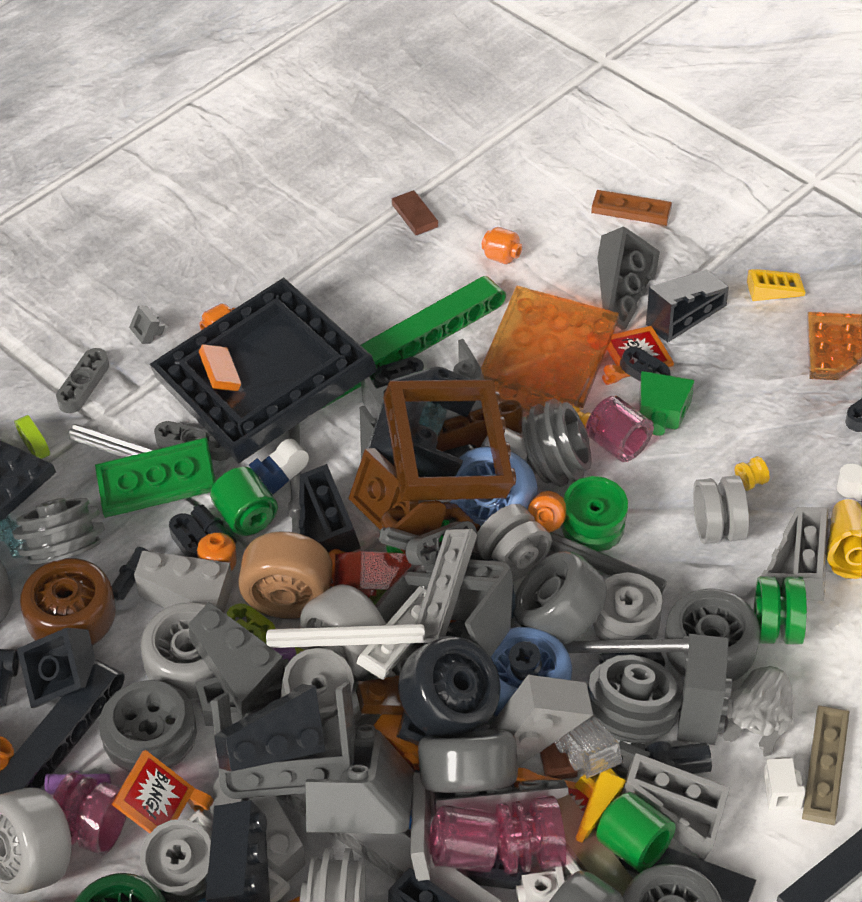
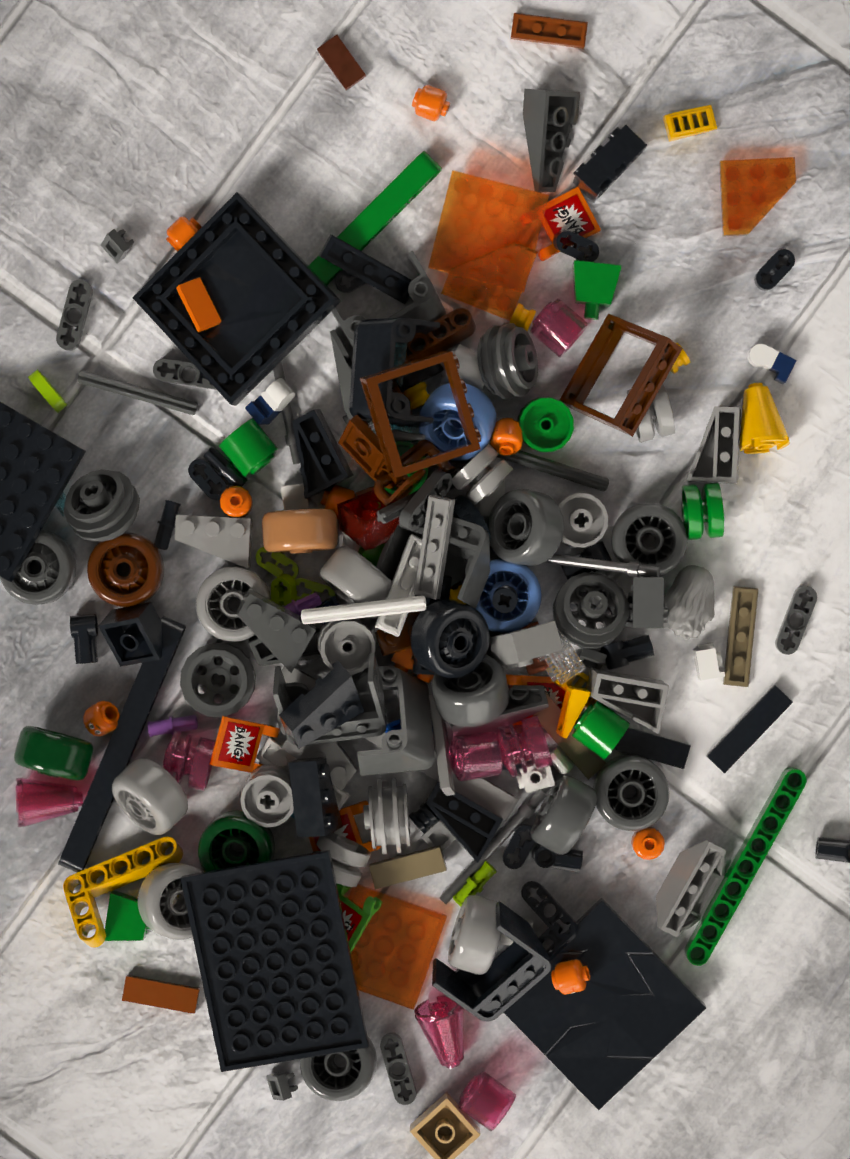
camera: 15 degrees left, 40 degrees up
green tile [95,438,216,518] -> none
none -> black tile [319,234,412,304]
none -> reddish brown window [559,314,683,437]

